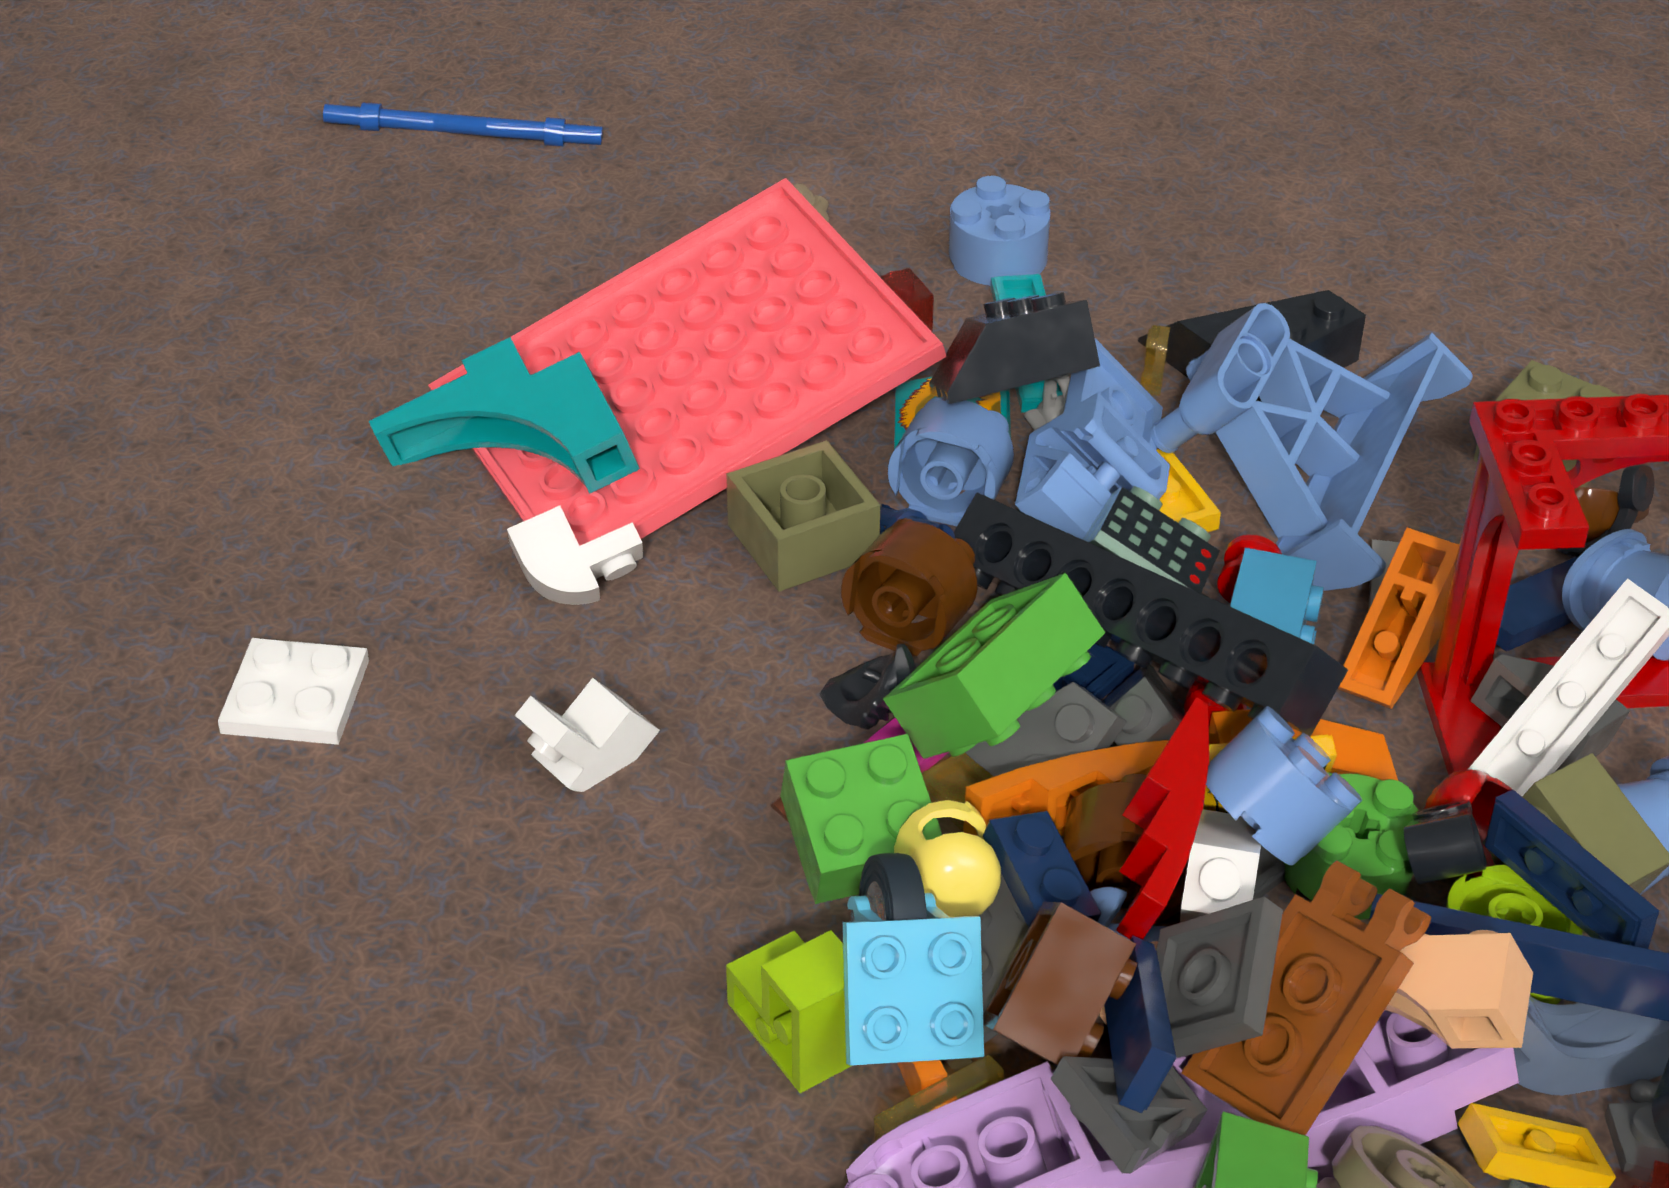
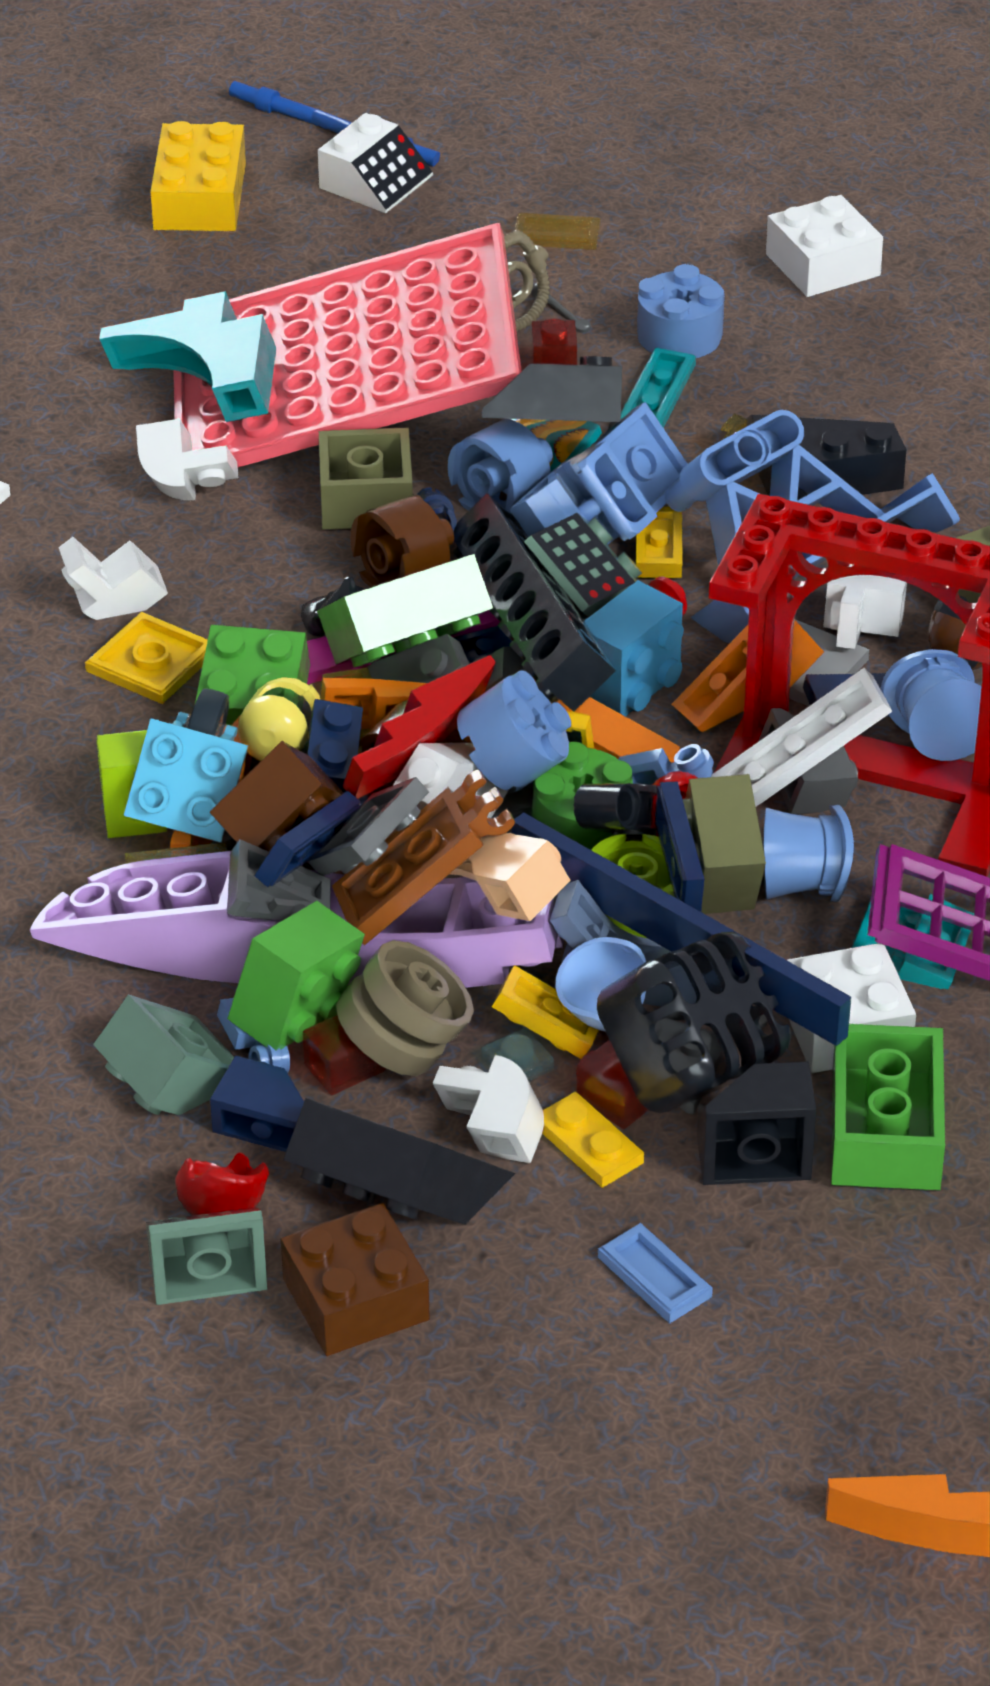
camera: 25 degrees right, 0 degrees up
none -> yellow tile [85,612,208,704]
none -> yellow brick [151,121,246,231]
none -> white slope [318,113,433,213]
none -> clear yellow tile [515,213,601,250]
none -> light blue helmet [555,937,646,1032]
none -> medium blue plate [618,744,714,785]
none -> white brick [766,195,883,297]
none -> white brick [823,575,907,649]

